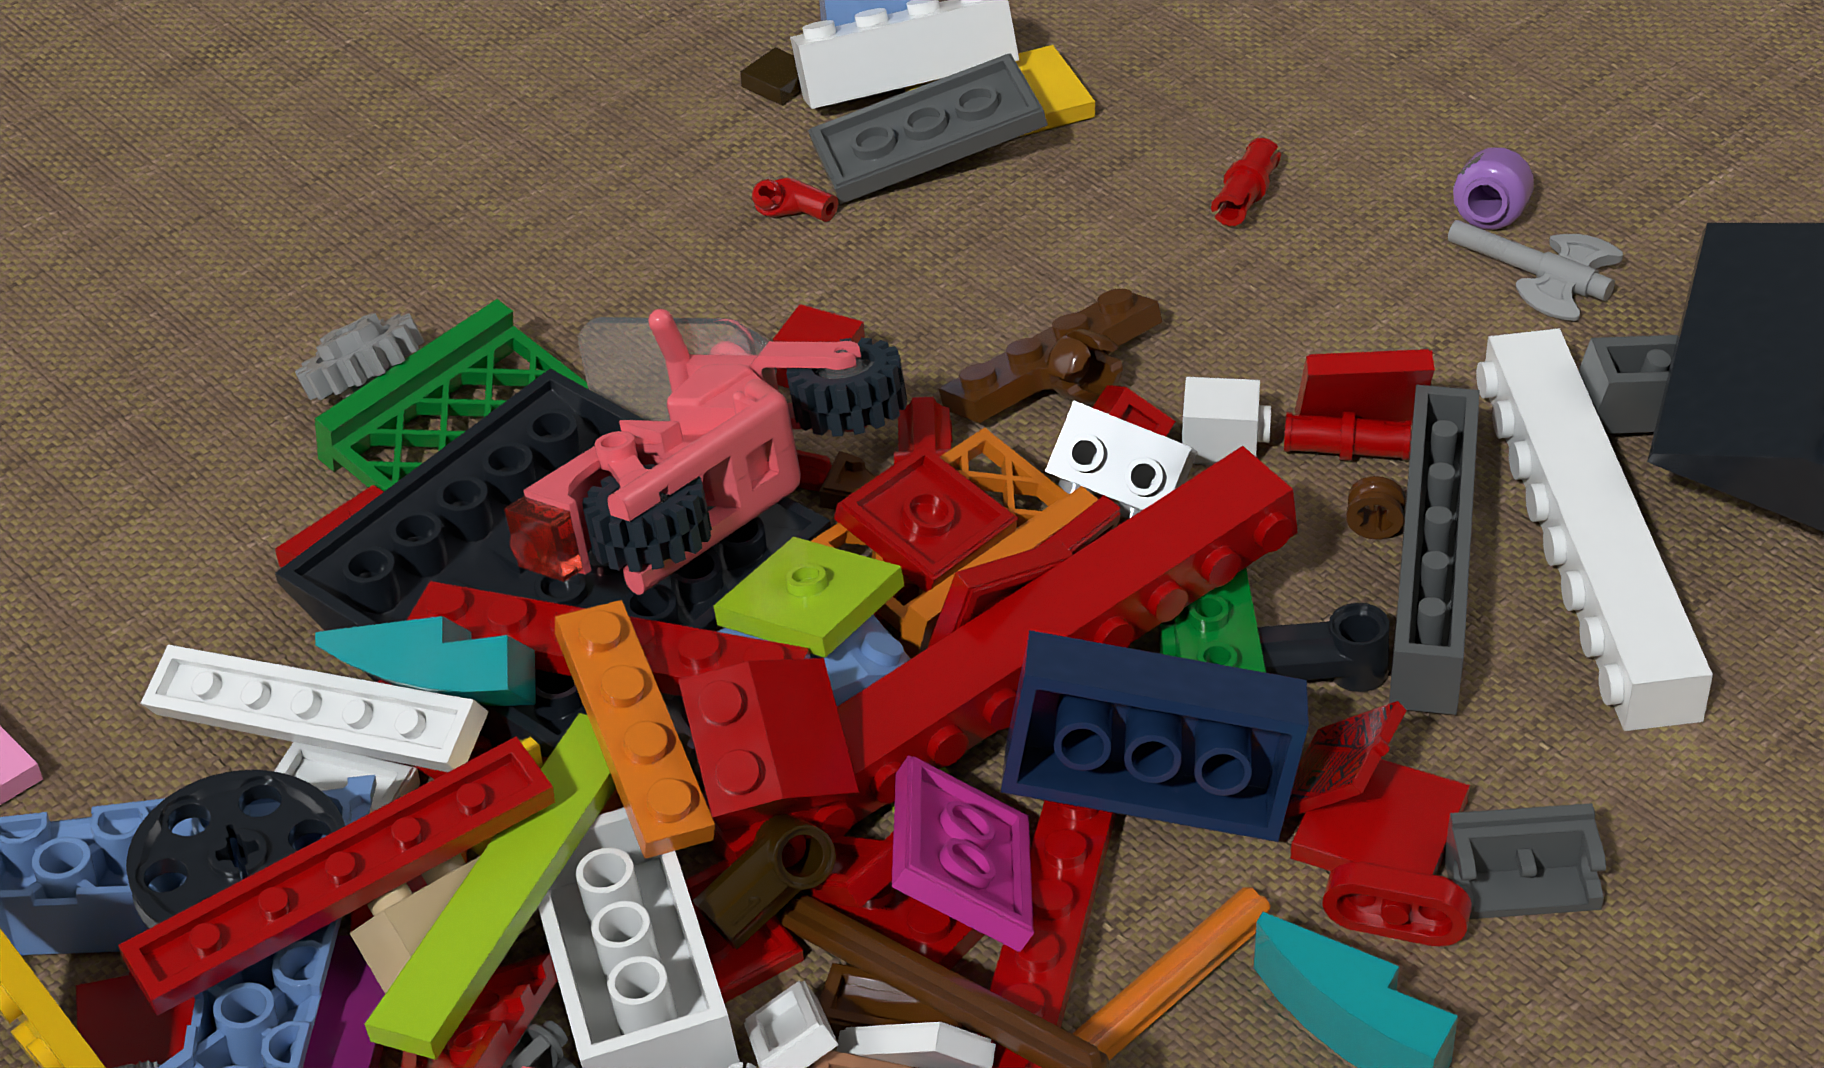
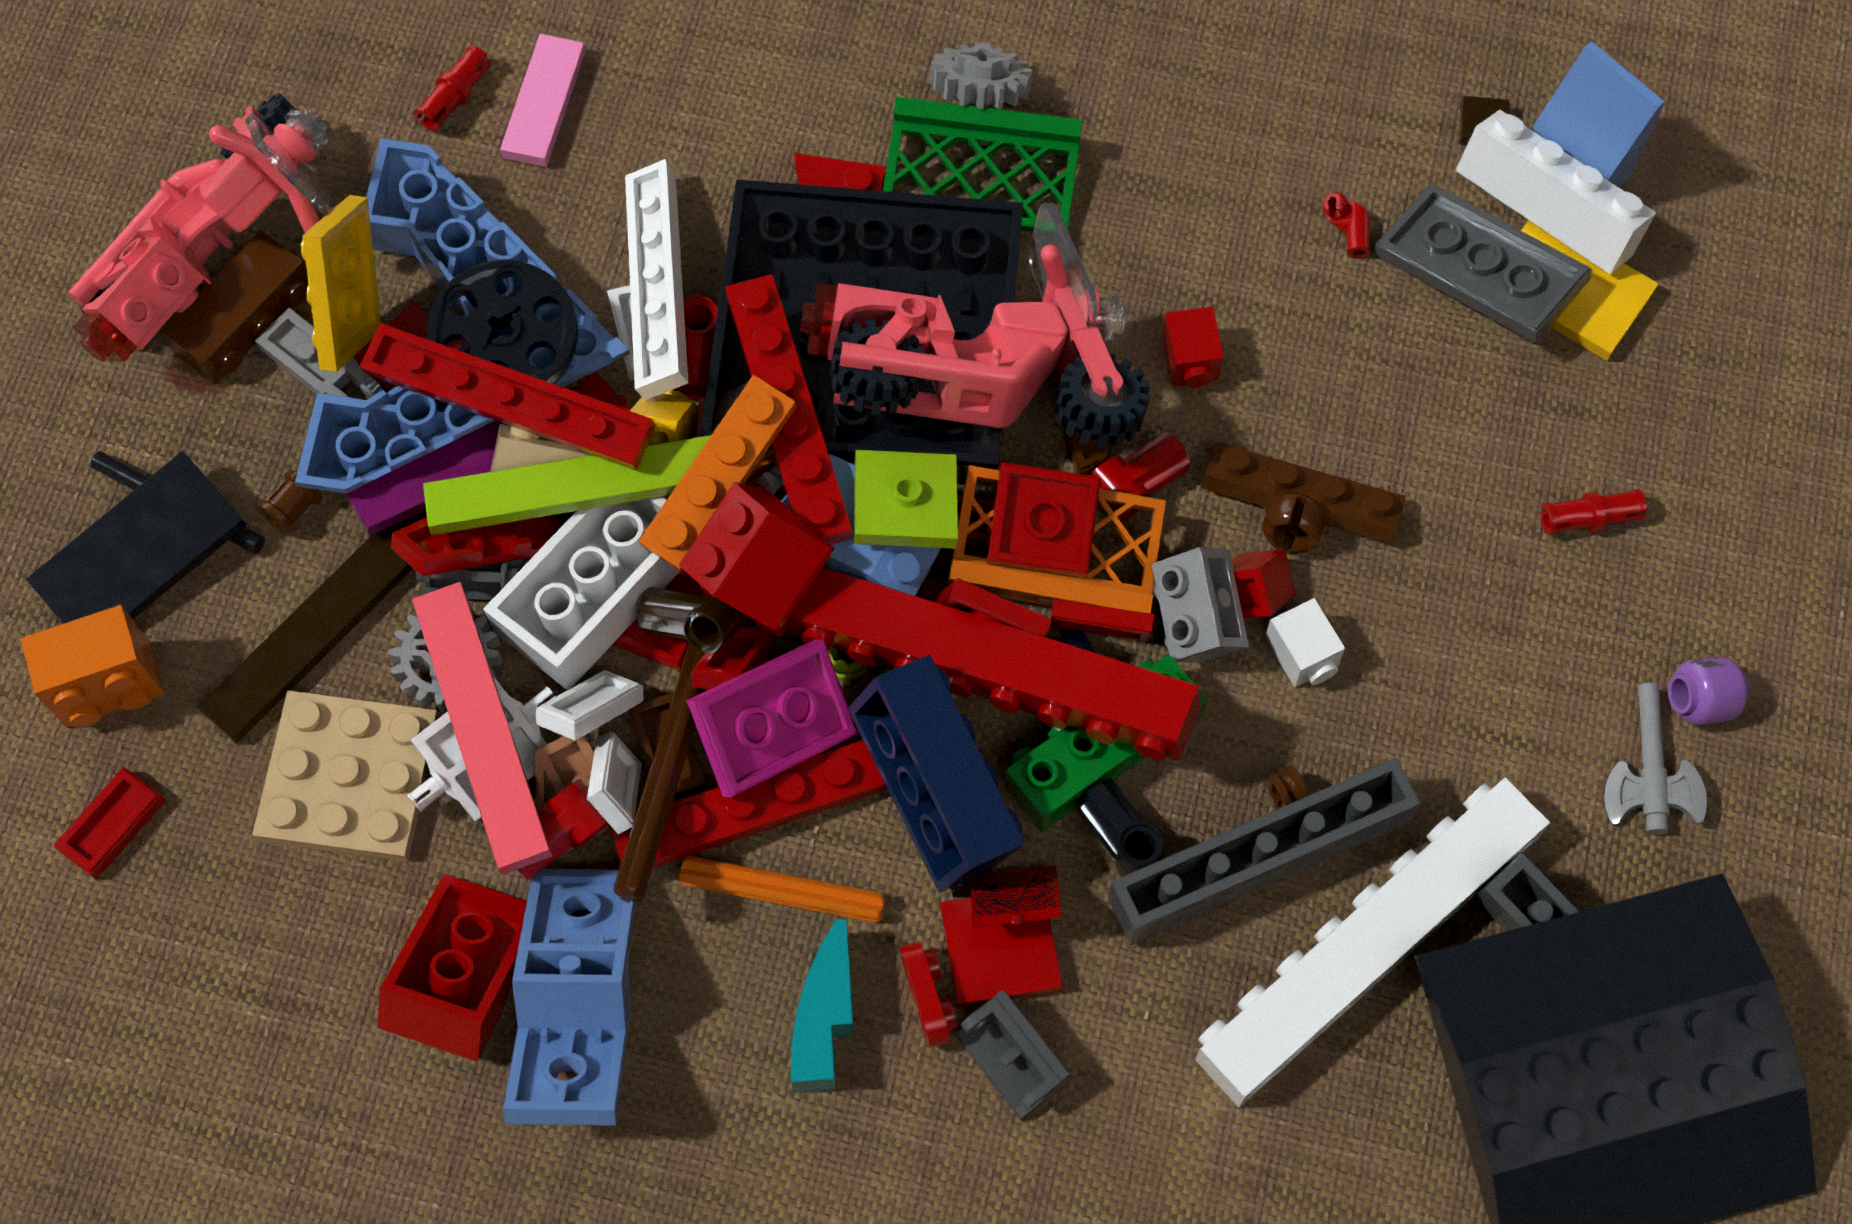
camera: 55 degrees right, 25 degrees up
teal slope [315,616,536,706] -> none
red pin [1284,411,1411,461] -> none
red tile [1295,349,1435,425] -> none

